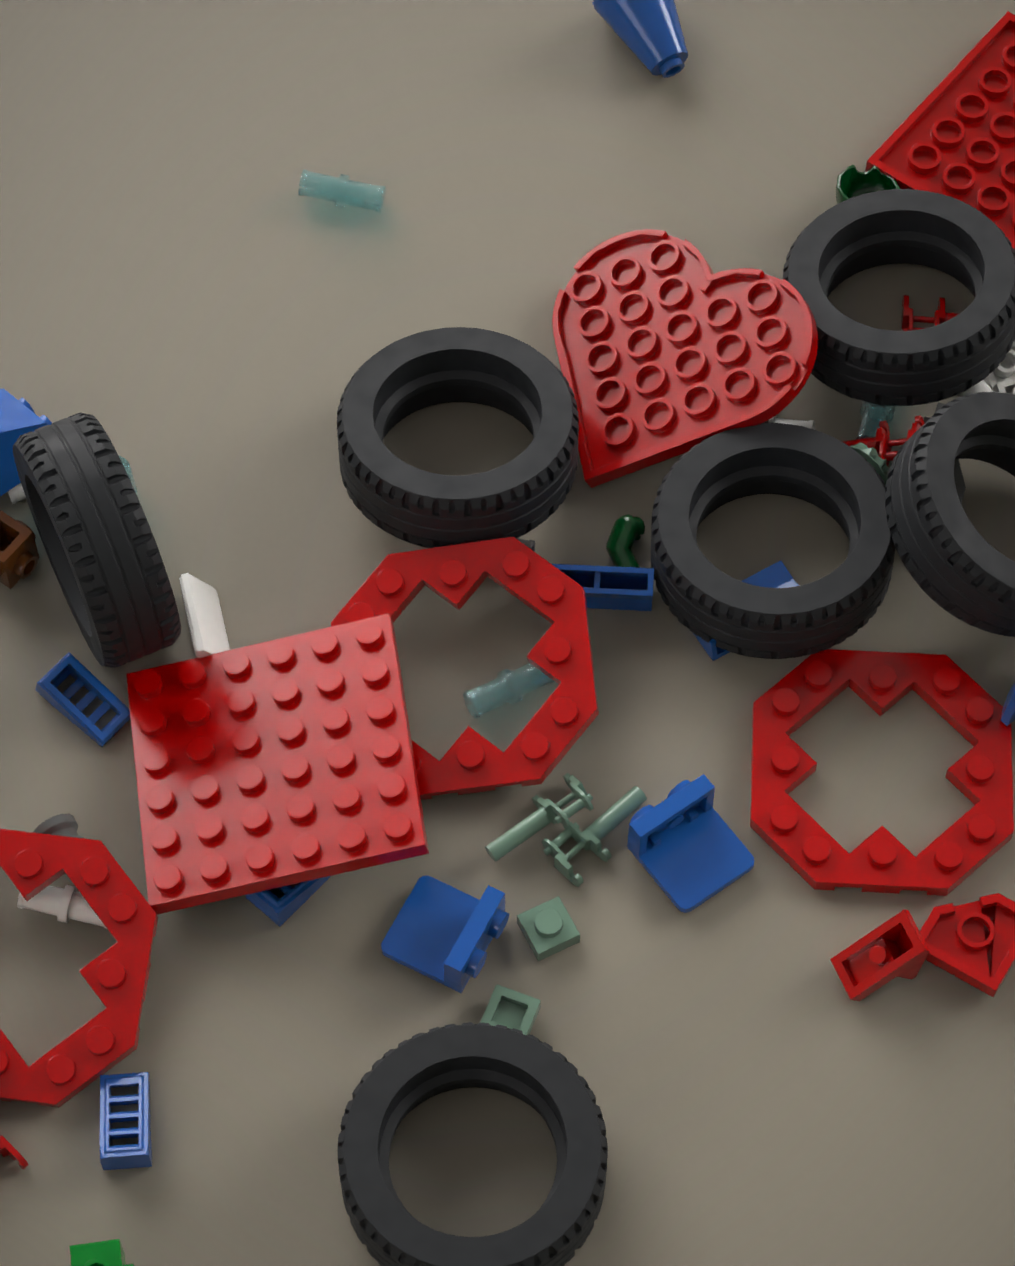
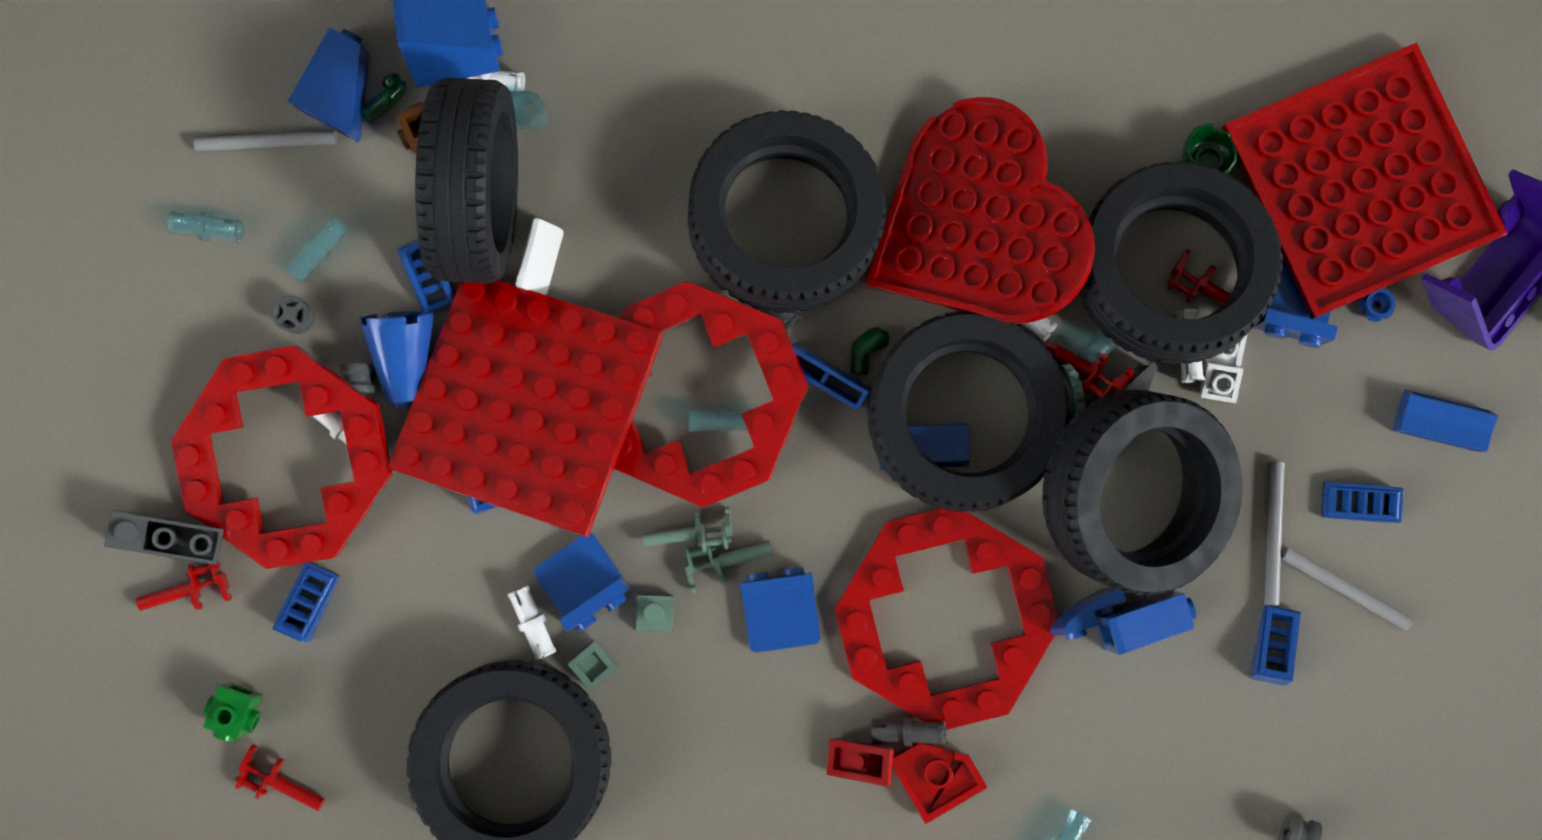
camera: 30 degrees right, 25 degrees up
none -> blue cone [360,311,434,408]
none -> white pin [507,585,557,660]
none -> dark grey pin [871,717,946,746]

